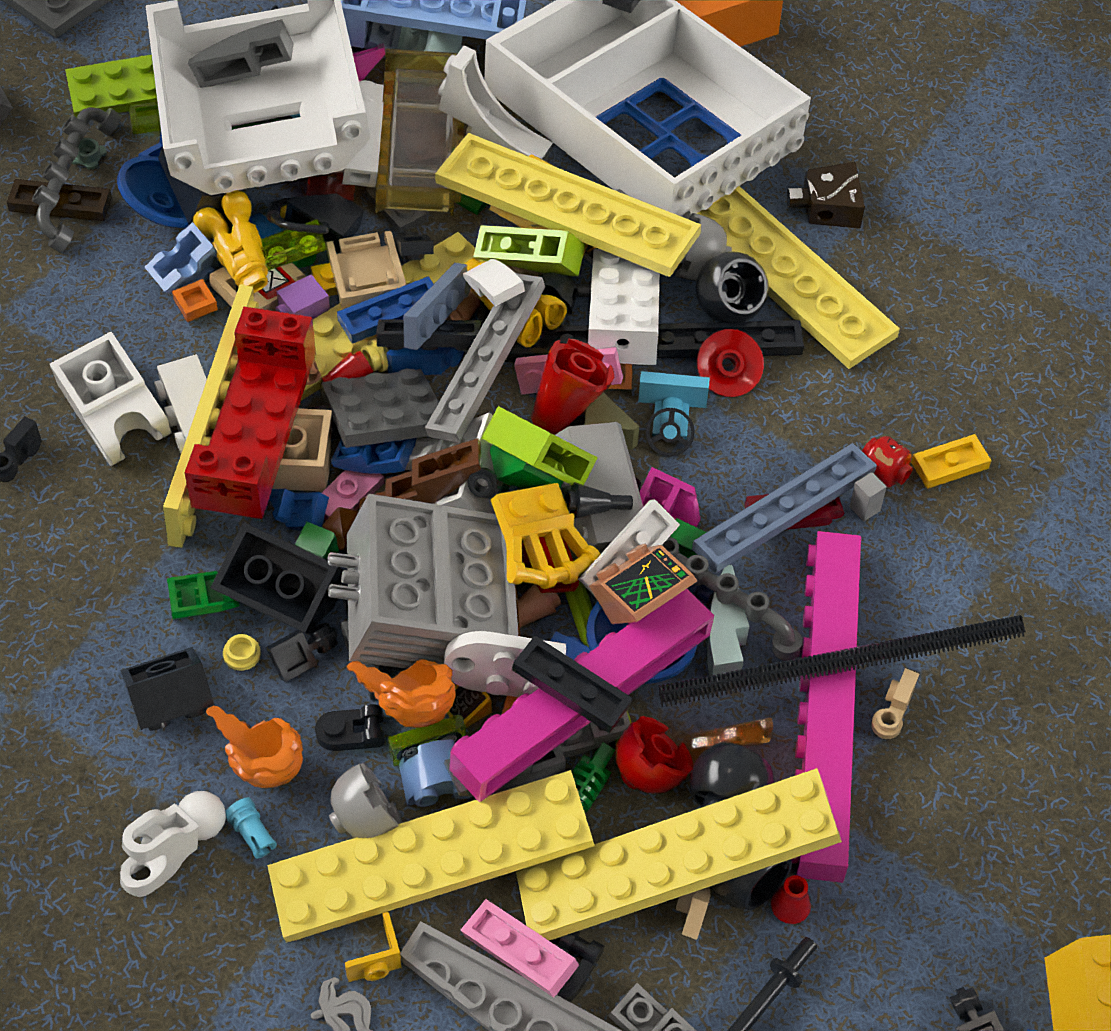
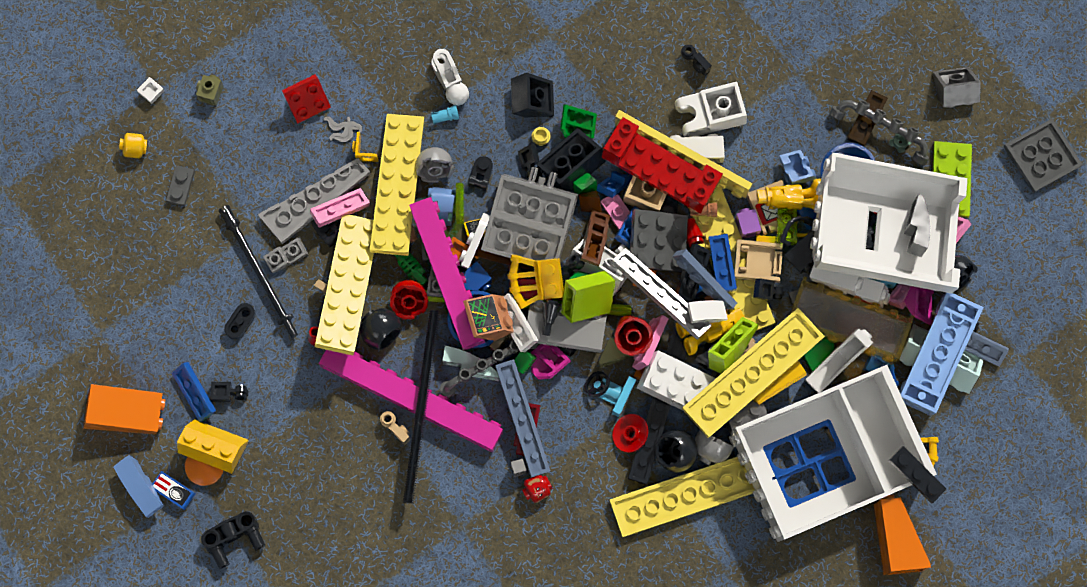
camera: 110 degrees right, 20 degrees up
orange plate [172,279,218,322] -> none
orange hair [206,706,303,788] -> none
orange hair [346,659,456,728] -> none
black plate [512,636,633,734] -> none
clear orange slope [686,717,773,764] -> none
dark brown torso [787,162,865,228] -> none
yellow plate [911,434,992,489] -> none

